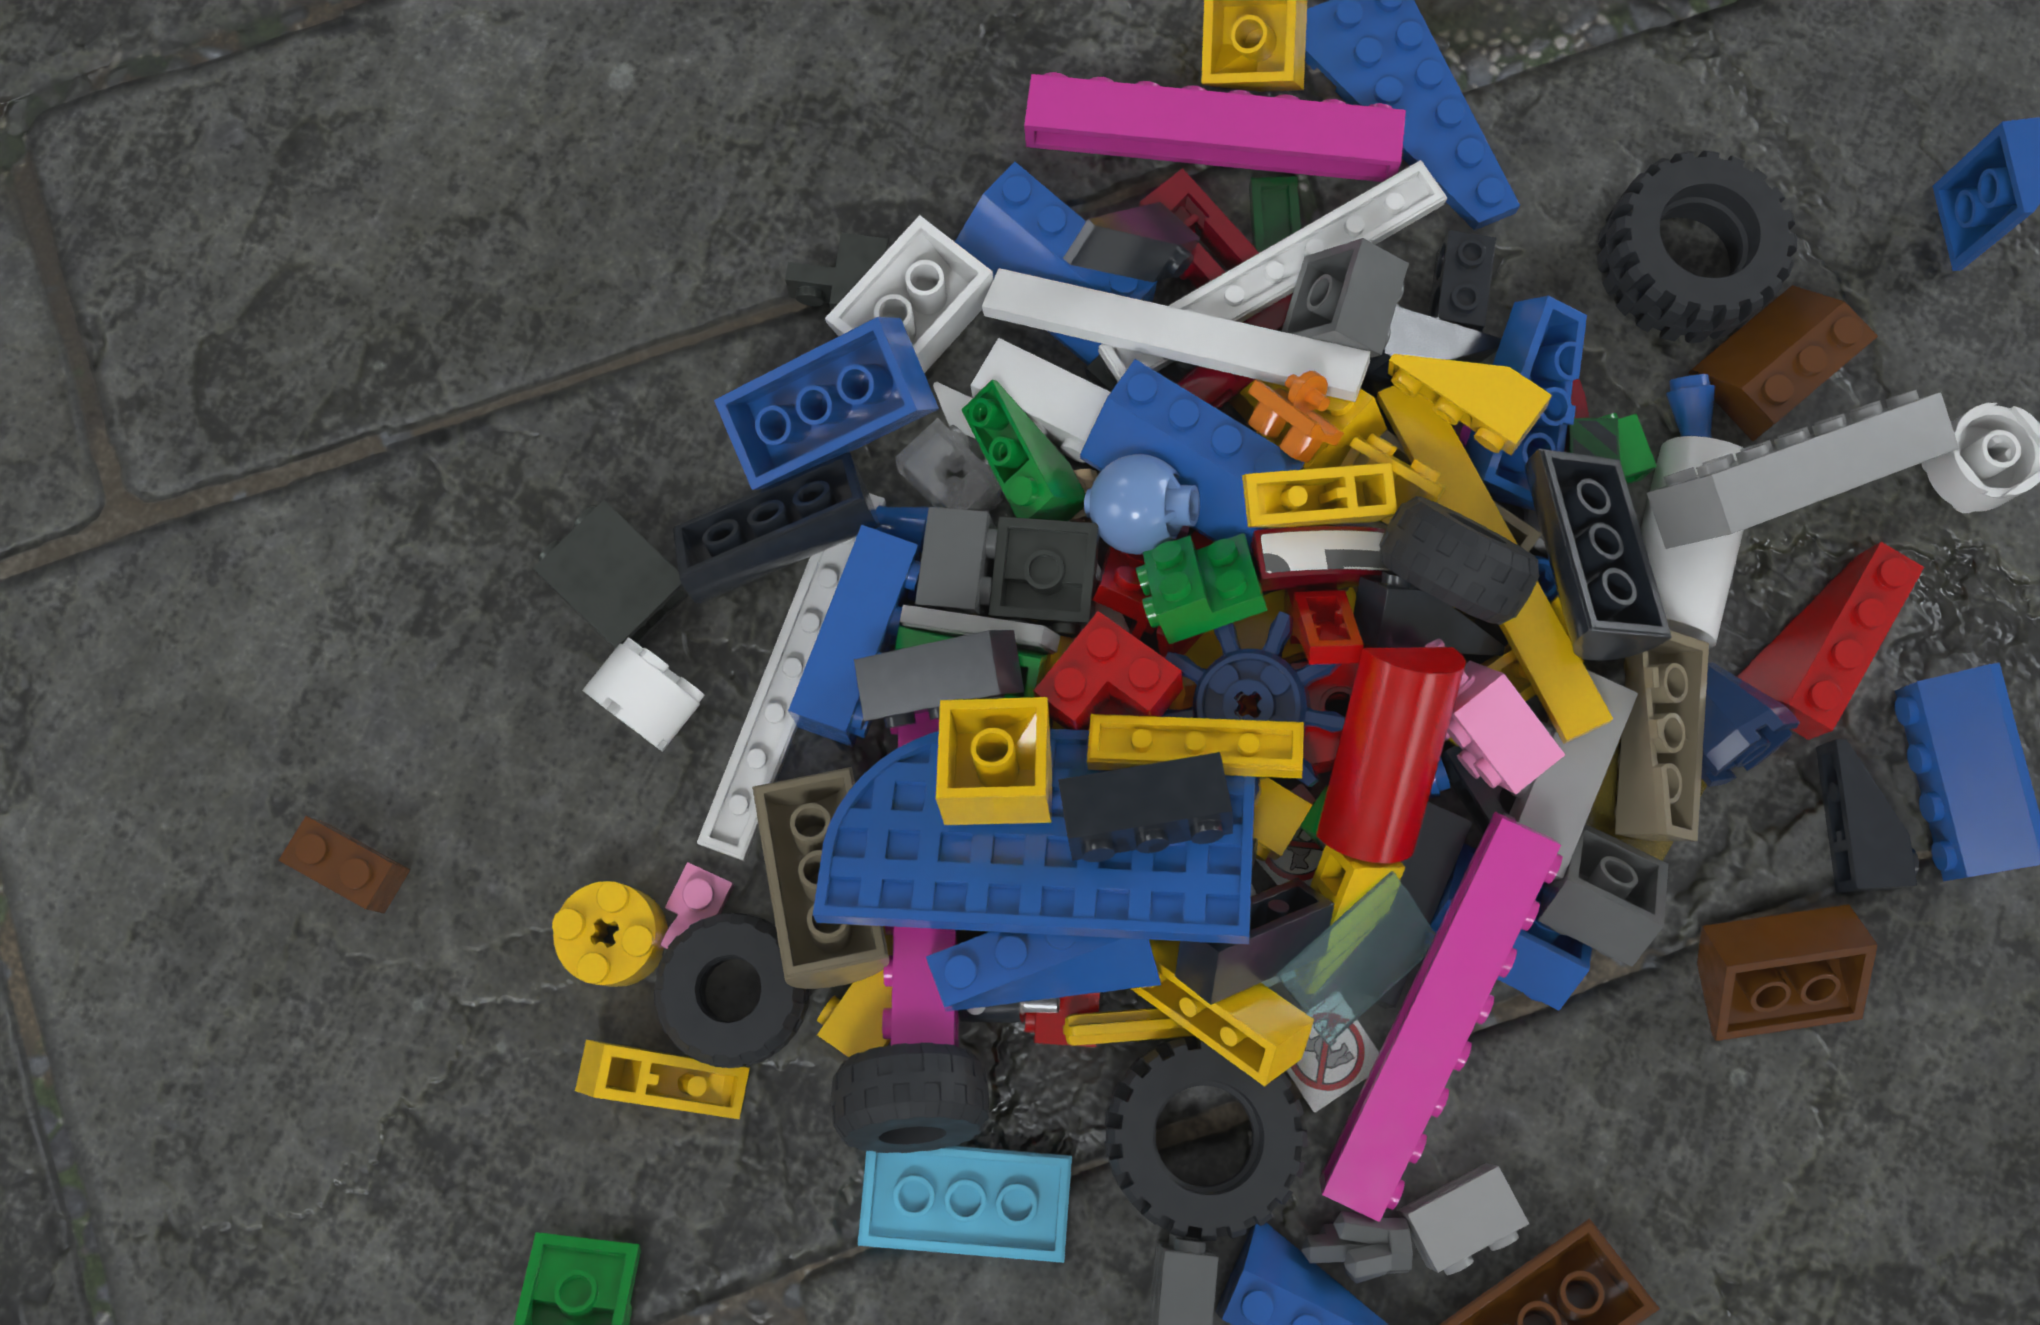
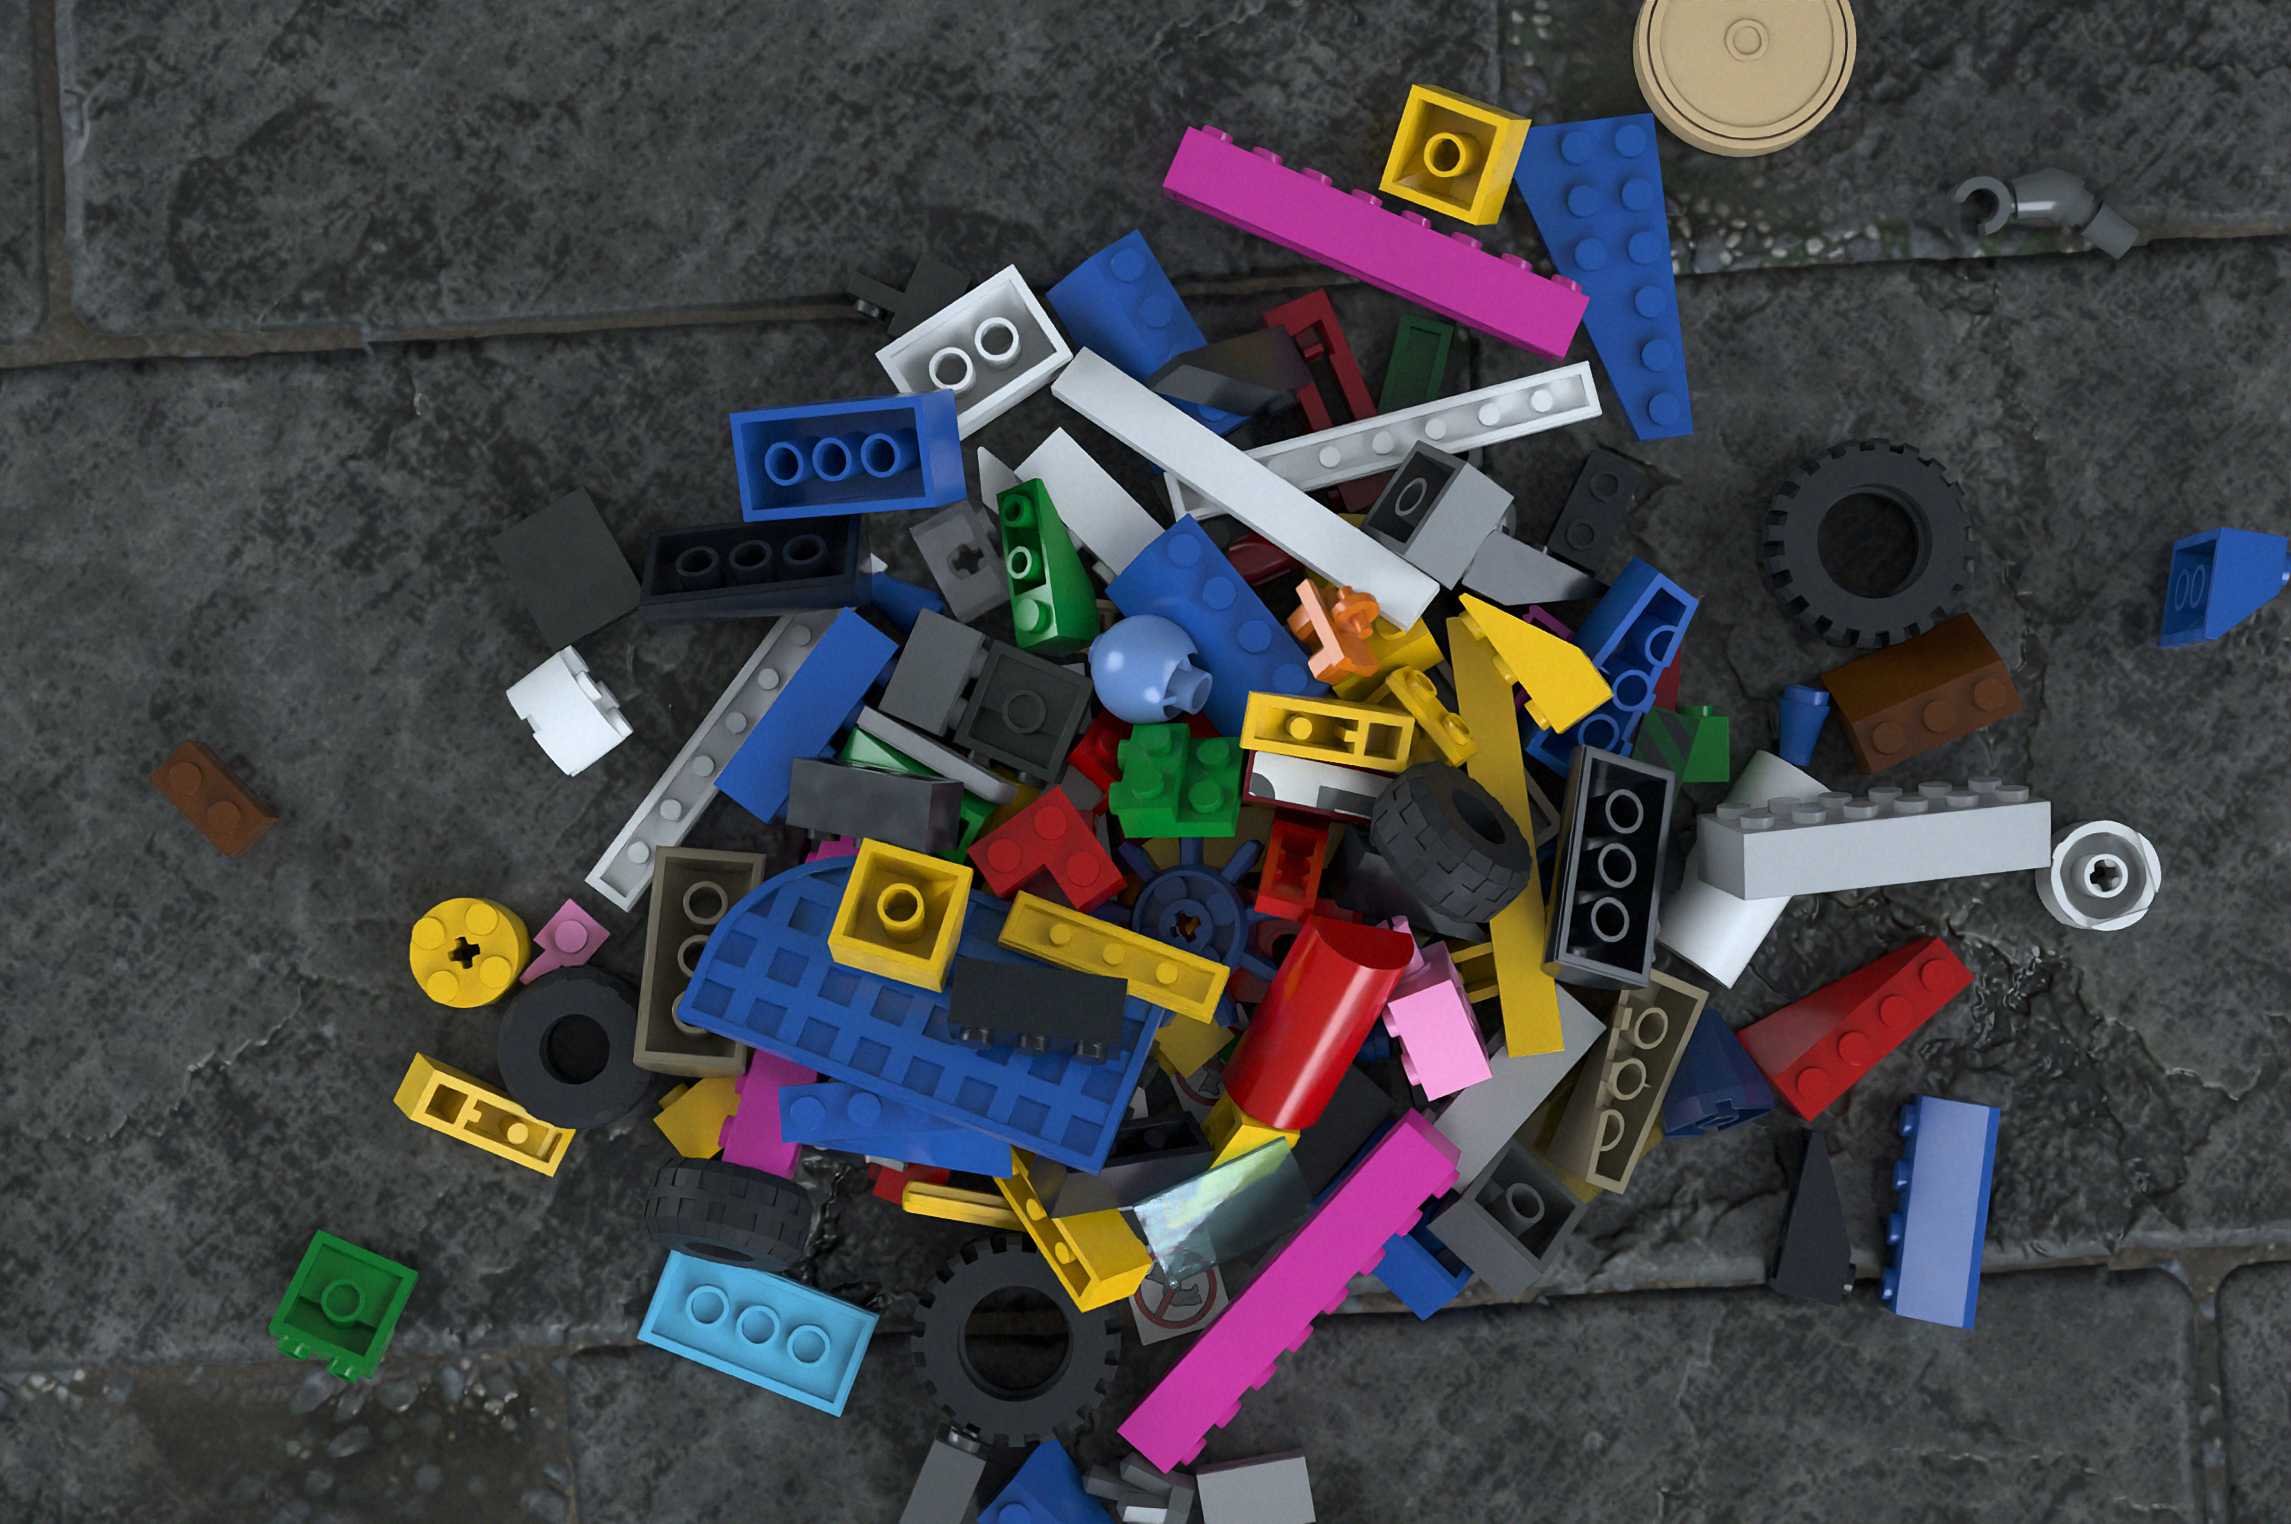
camera: 15 degrees right, 10 degrees up
reddish brown slope [1697,904,1878,1041] -> none

